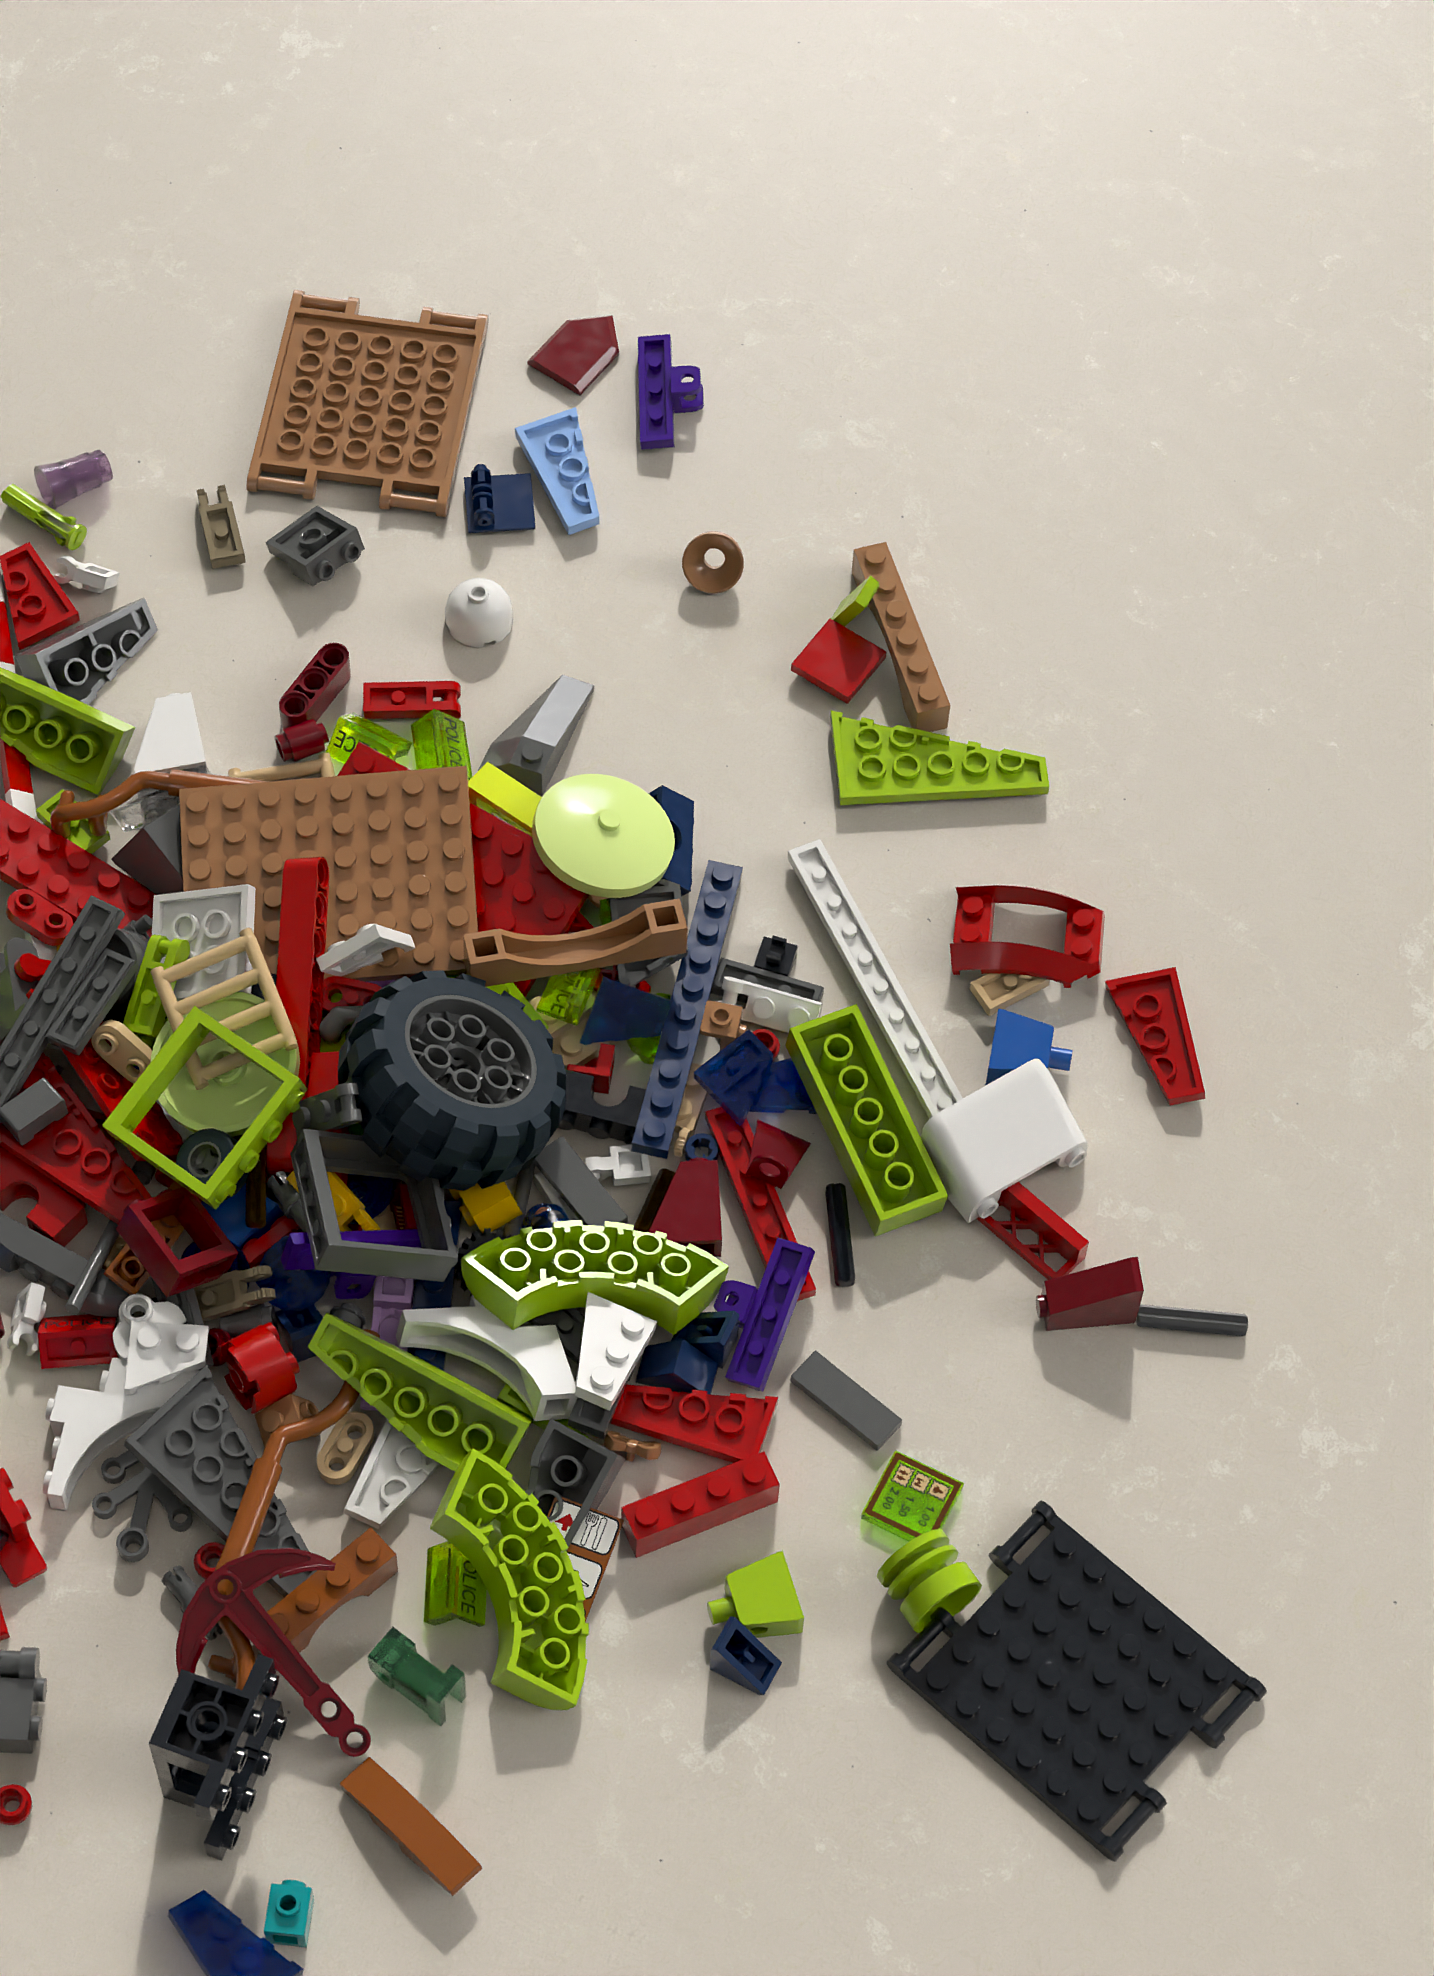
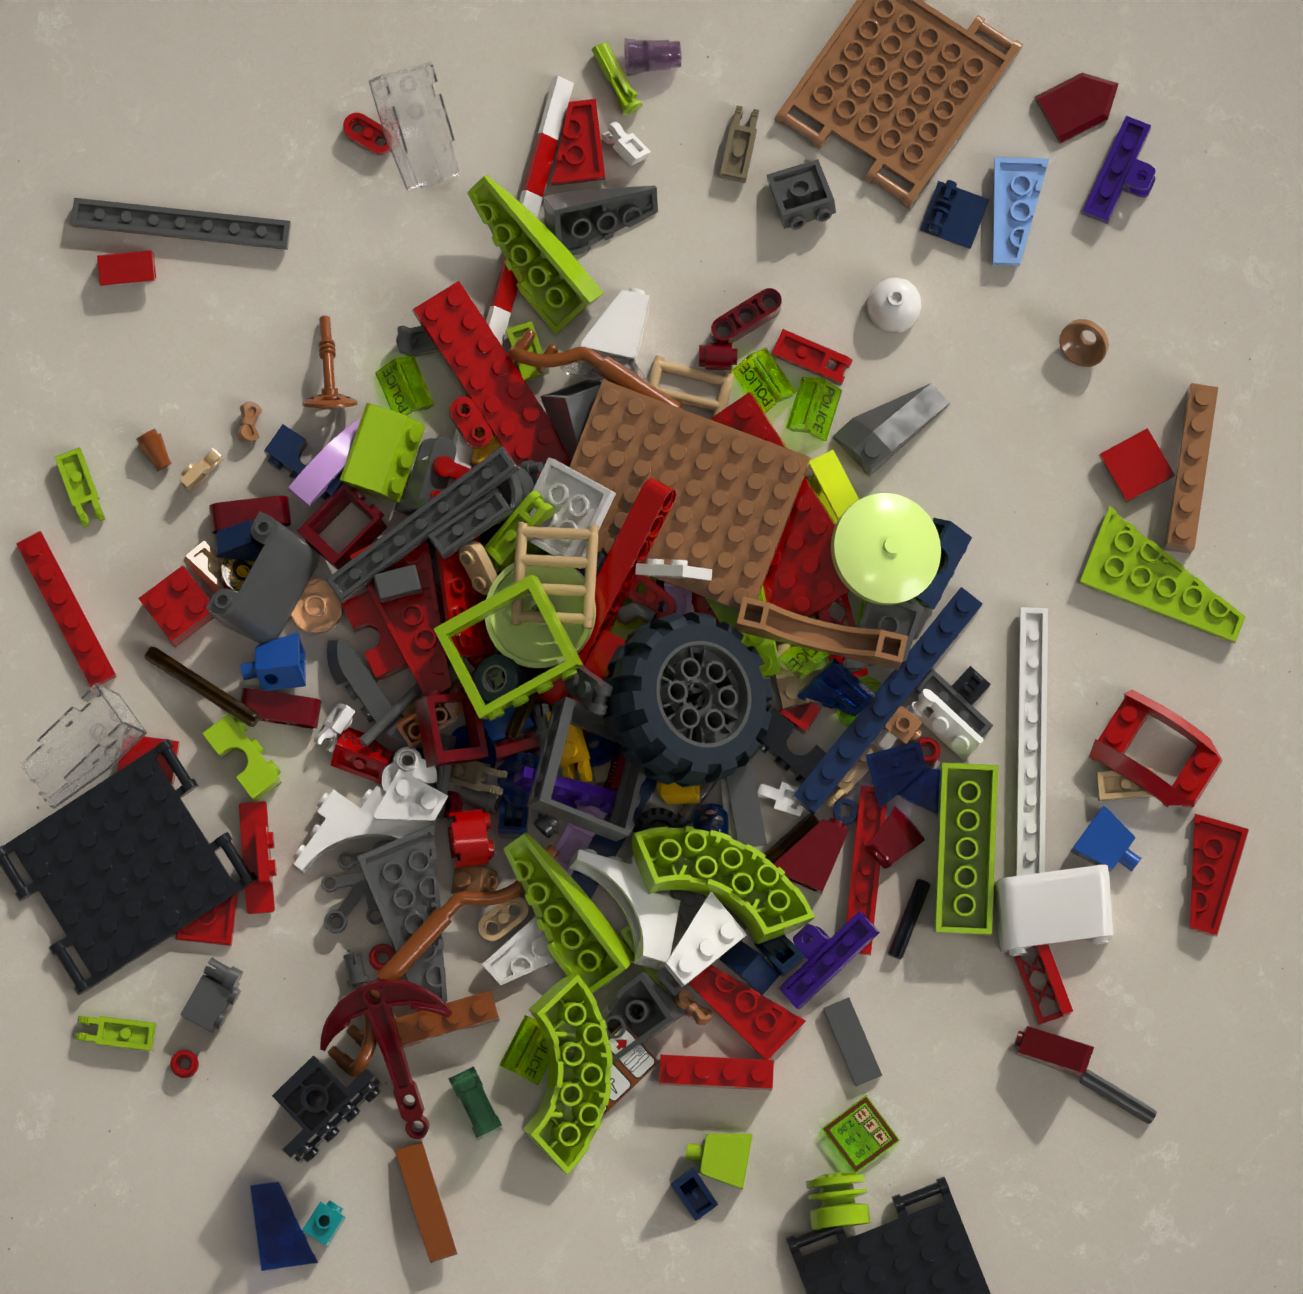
camera: 30 degrees right, 20 degrees up
lime tile [831,576,880,627] -> none

